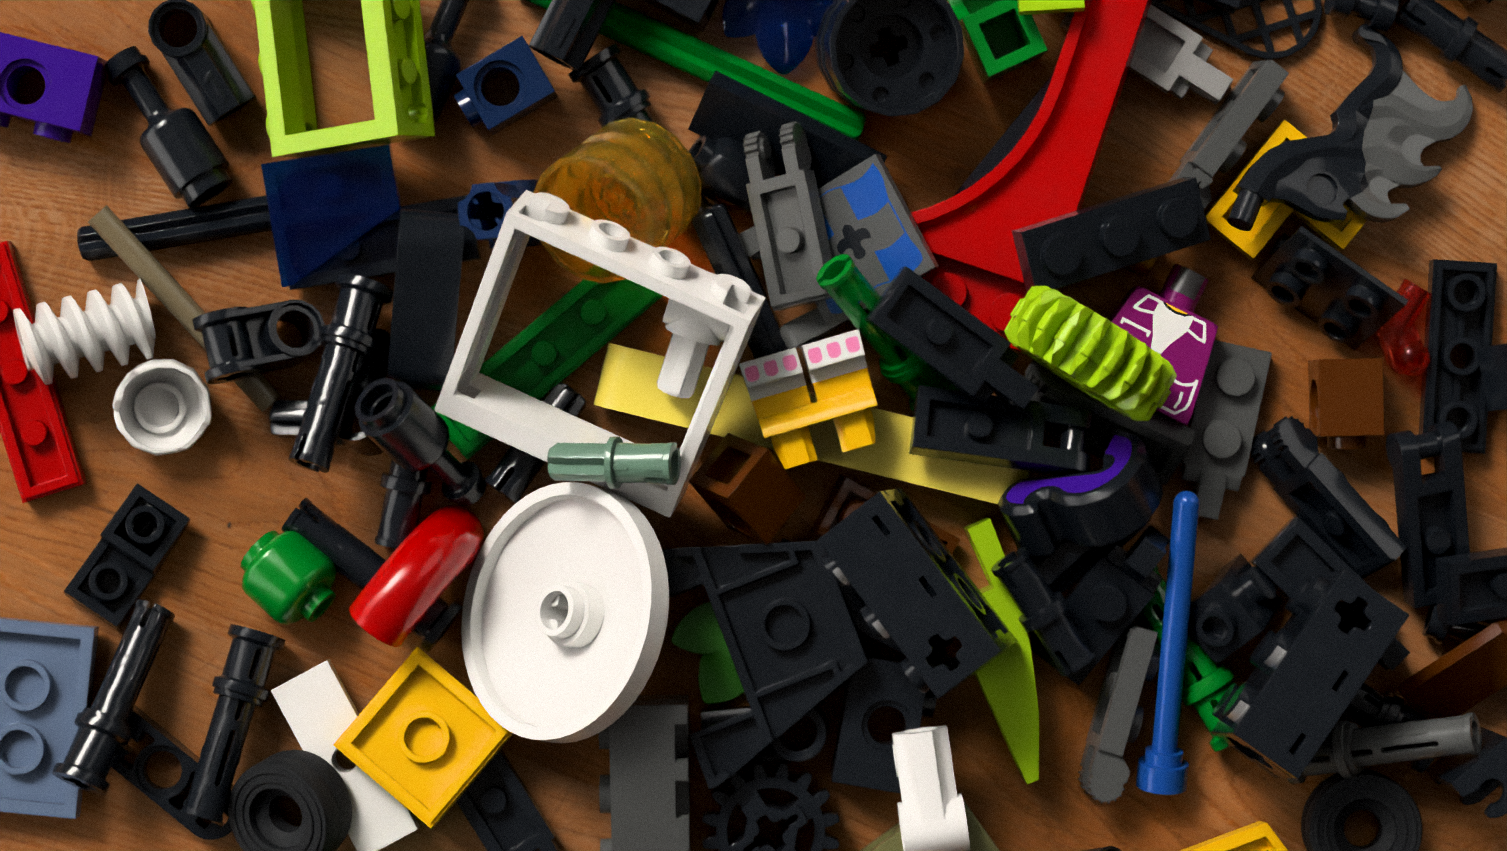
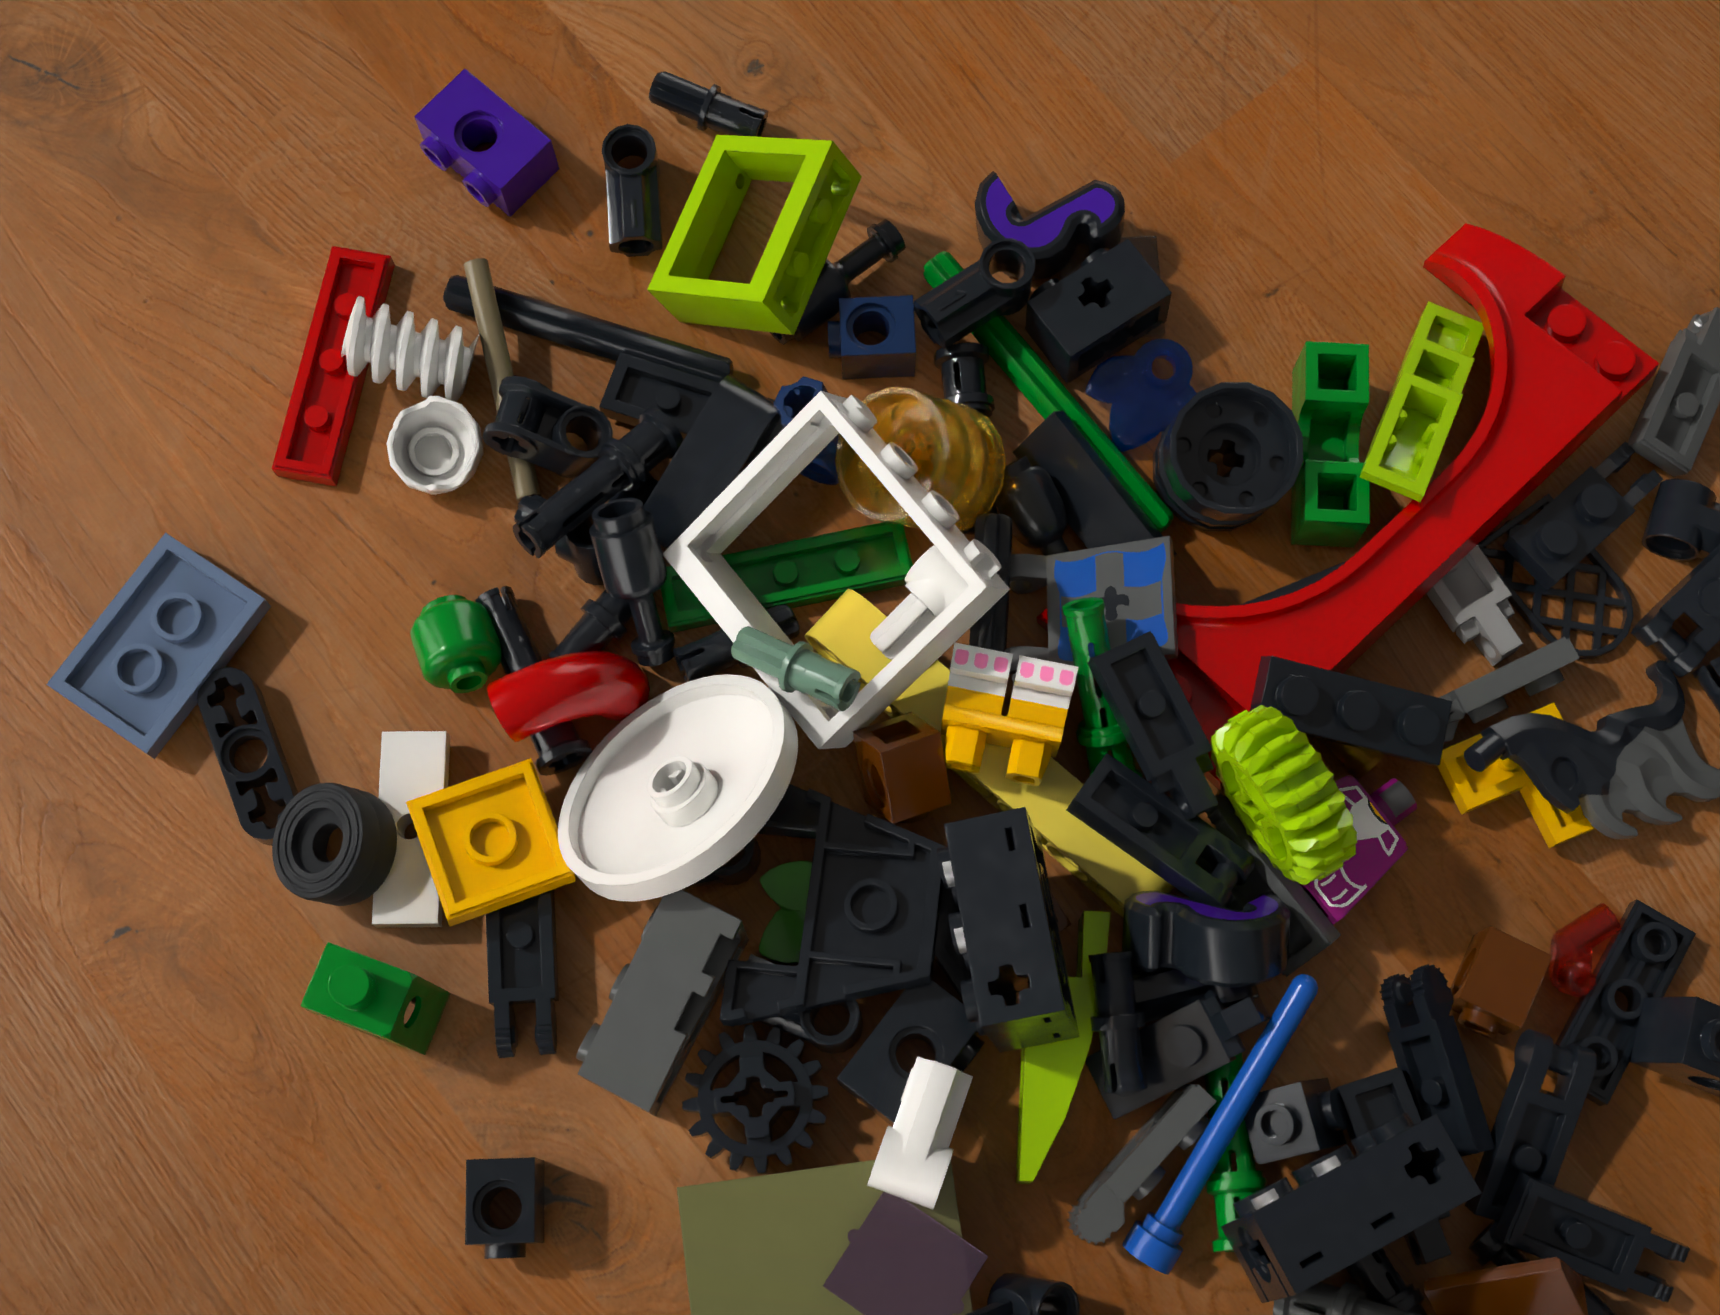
camera: 25 degrees right, 15 degrees down
black pin [52,599,175,795] -> none
black slope [64,483,190,630] -> none
black piece [104,46,232,208] -> none
black pin [182,624,286,823] -> none
clear blue wing [261,144,402,287] -> none
dark grey hinge [743,121,832,311] -> none
dark grey hinge [1181,340,1272,520] -> none
black hinge [1251,226,1409,350] -> none

